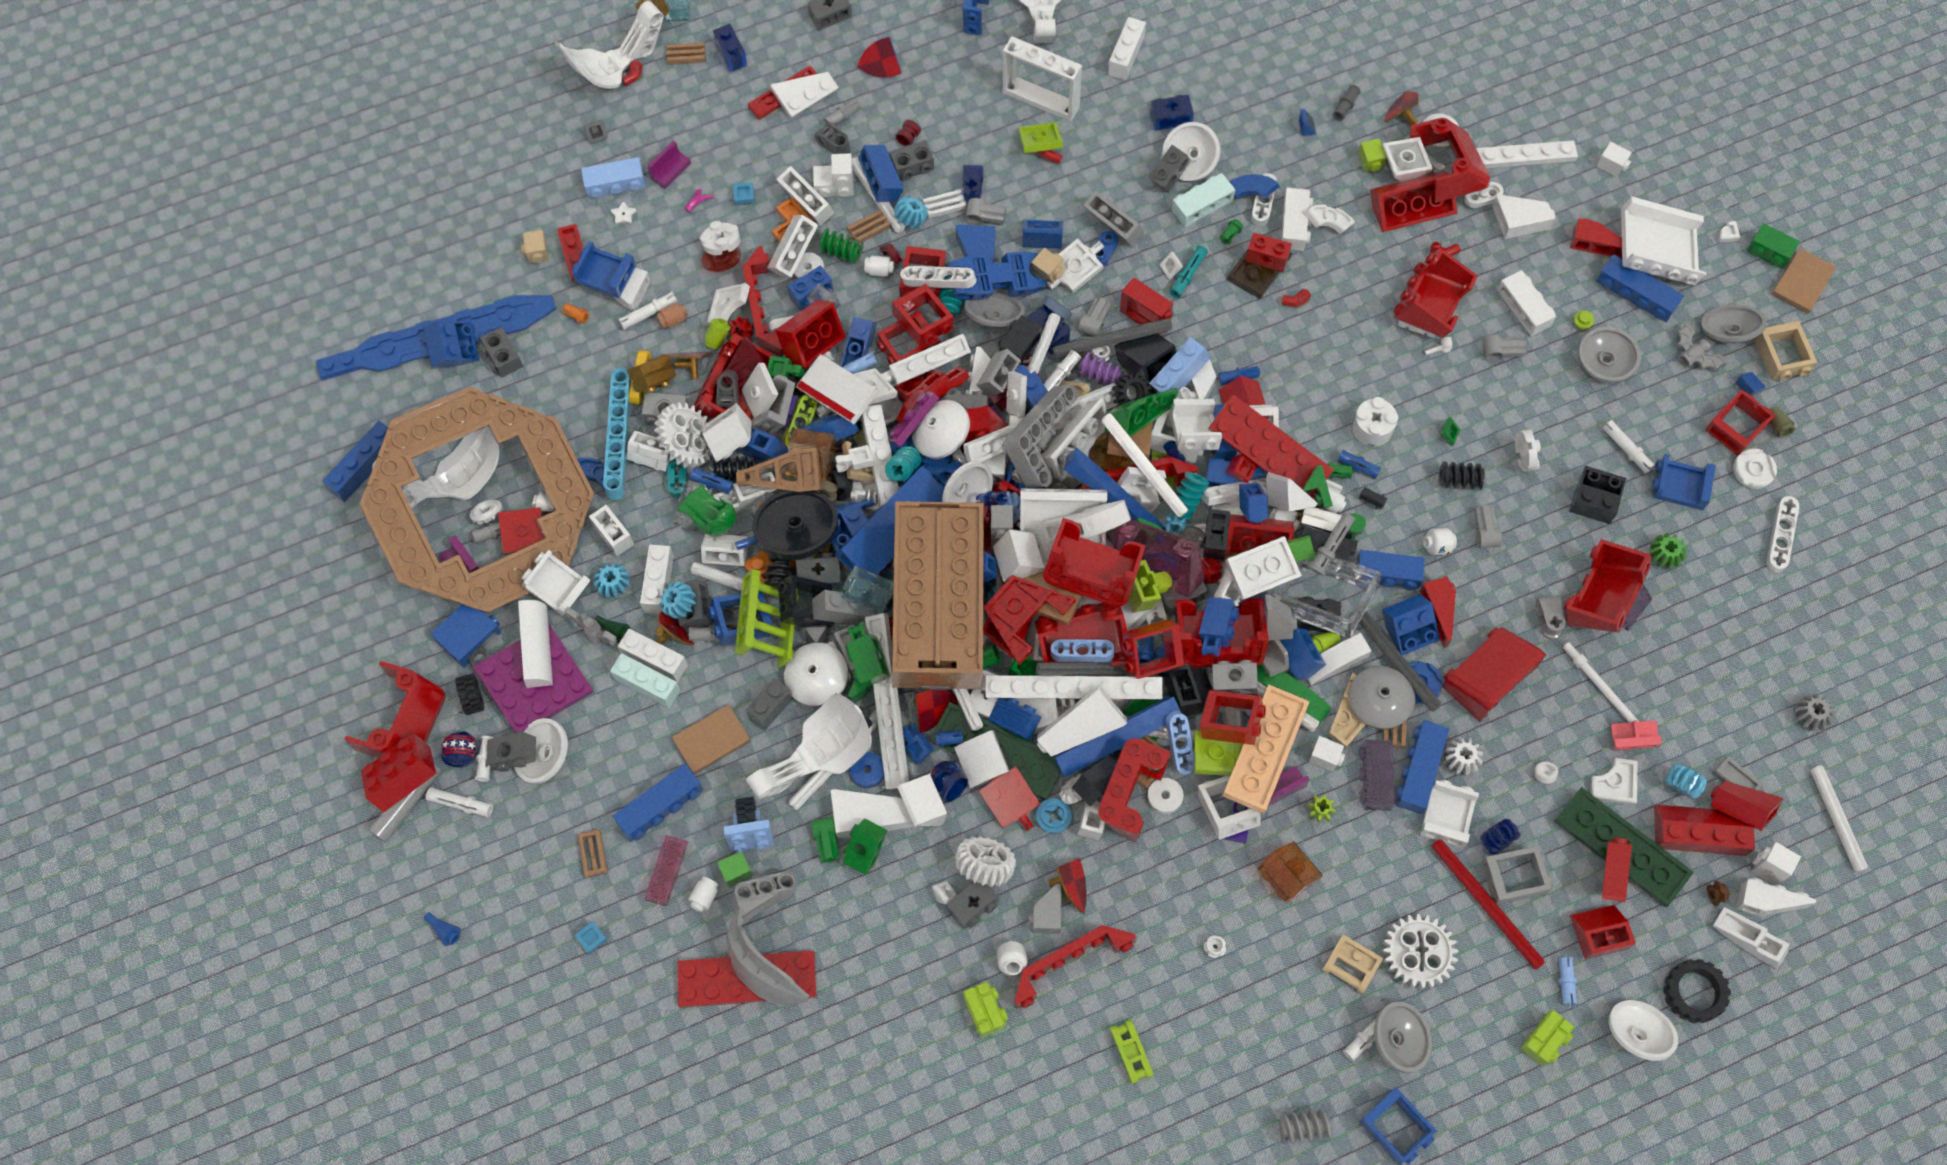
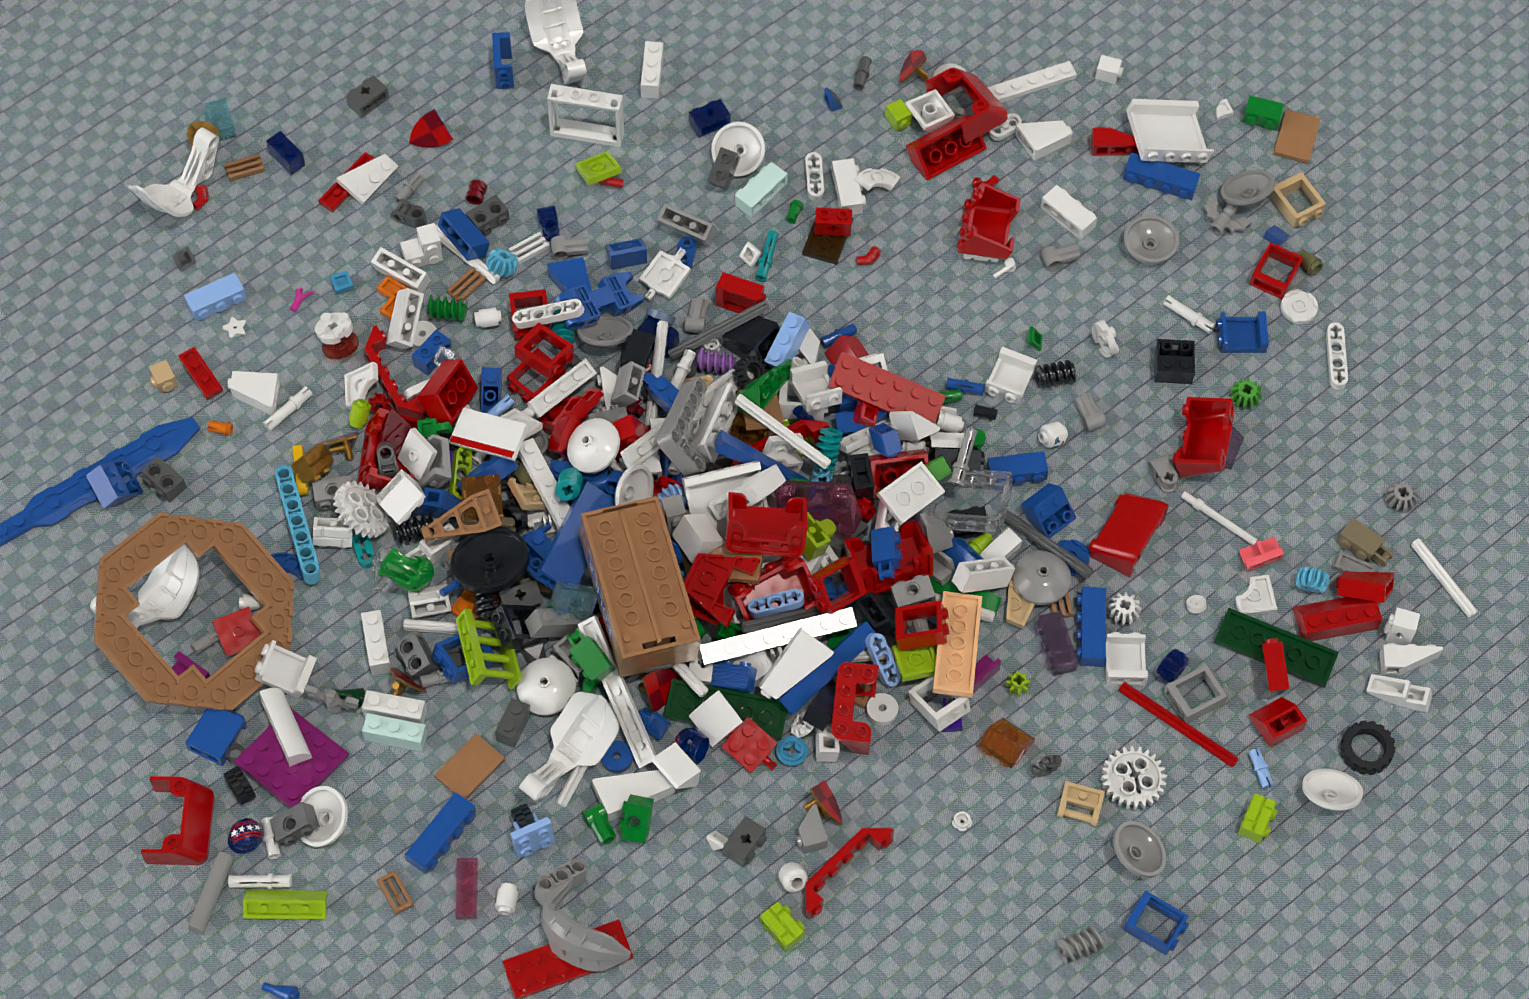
camera: 20 degrees left, 5 degrees down
blue brick [322,420,388,502] -> none
red brick [361,733,437,813] -> none
white gear [470,500,503,524] -> none
blue panel [572,241,636,298] -> none
dark azure plate [575,921,607,954] -> none
white brick [589,505,634,557] -> none
medium azure gear [593,562,630,599] -> none
magenta panel [648,141,691,189] -> none
nougat brick [656,302,688,329] -> none
medium azure gear [659,581,696,619] -> none
blue pin [689,467,734,494] -> none
bright green panel [717,852,753,887] -> none
white plate [835,445,874,472] -> none
dark red tile [879,243,902,264] -> none
magenta plate [889,391,939,447] -> none
blue pin [935,730,963,747] -> none
white gear [955,835,1016,887] -> none
clear blue pin [976,491,1008,508] -> none
white plate [1006,371,1027,417] -> none
tan brick [1031,248,1066,283] -> none
lime plate [1109,1019,1154,1084] -> none
blue tile [1229,174,1280,200] -> none
green slope [1302,465,1333,509] -> none
white brick [1309,736,1345,772] -> none
white pin [1343,1019,1376,1062] -> none
white brick [1353,397,1398,446] -> none
red slope [1420,576,1456,648] -> none
lime plate [1573,310,1595,330] -> none
reddish brown plate [1706,881,1730,906] -> none
none -> lime panel [243,890,329,919]
none -> white brick [952,557,1015,593]
none -> white panel [984,347,1037,405]
none -> dark grey gear [1031,755,1062,777]
none -> dark tan brick [1337,518,1393,566]

